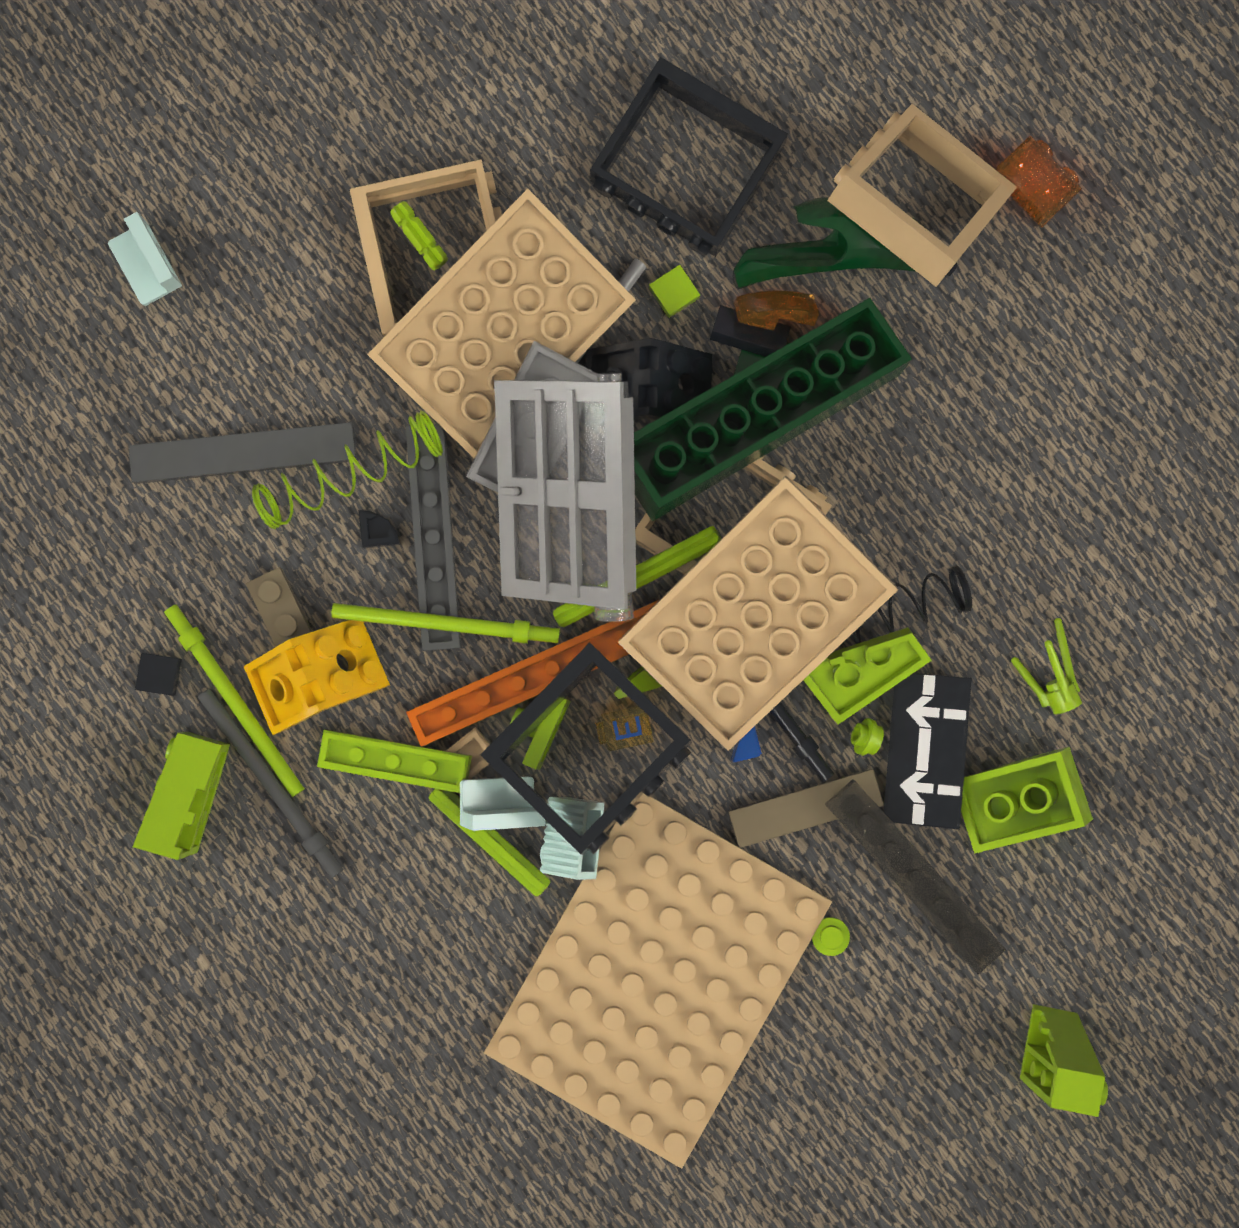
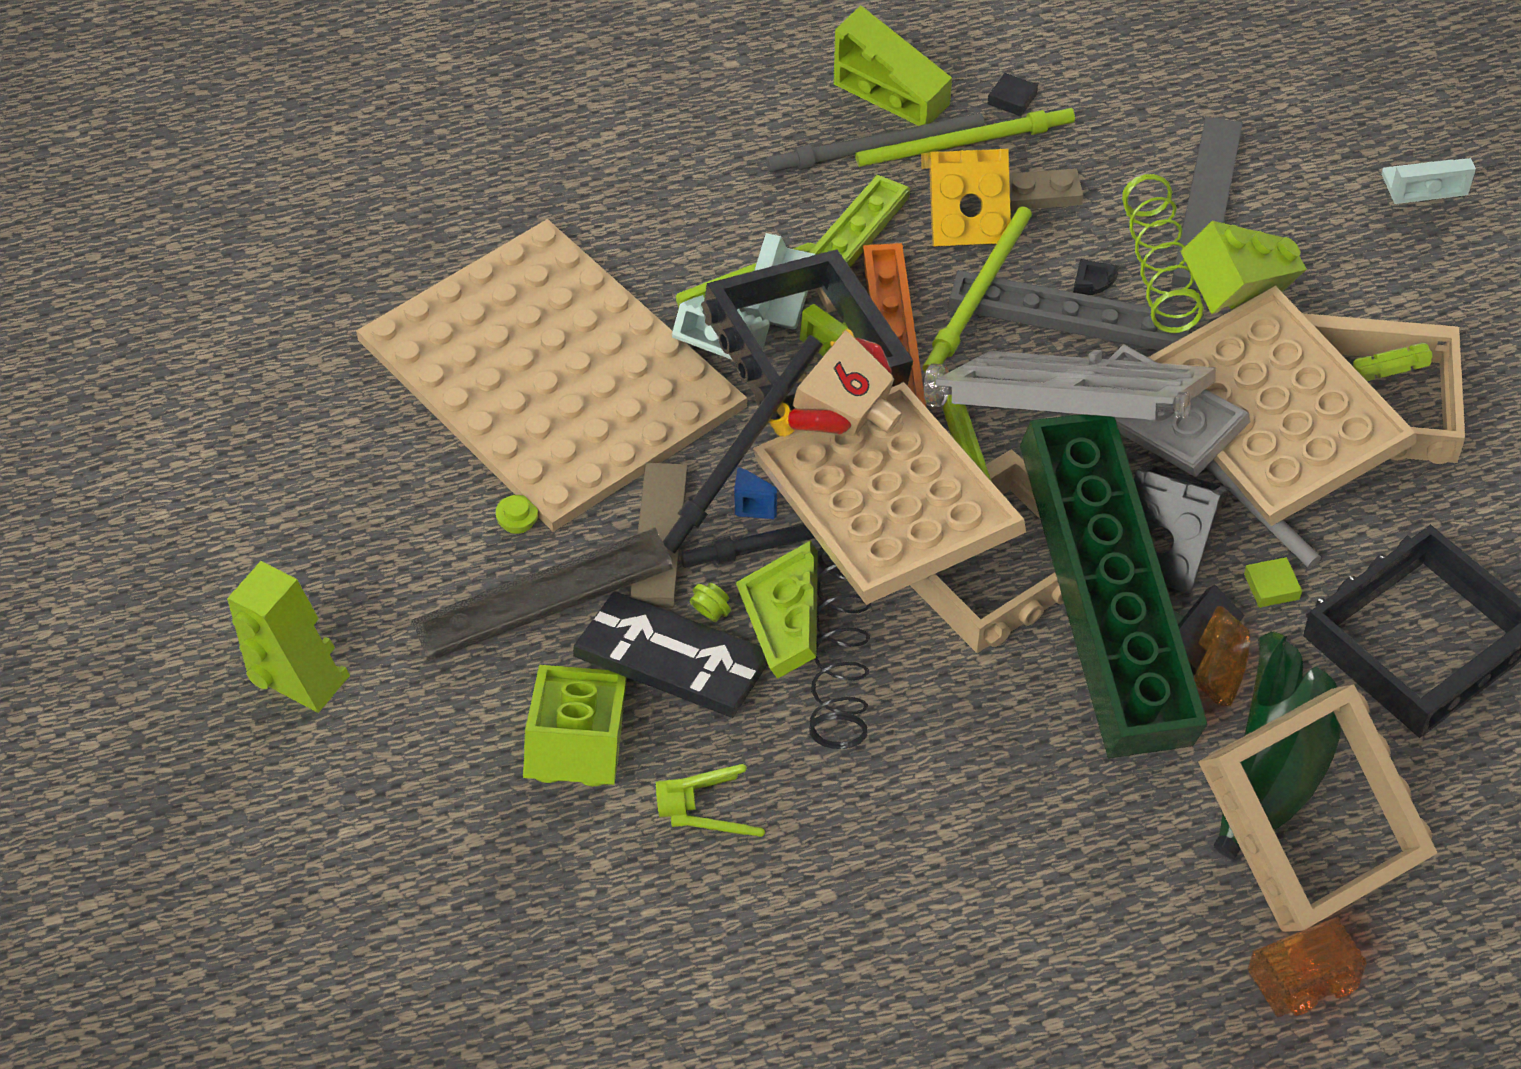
camera: 115 degrees right, 35 degrees down
none -> black bar [661,335,823,554]
none -> tan torso [769,329,902,436]
none -> lime wedge [1180,221,1307,314]

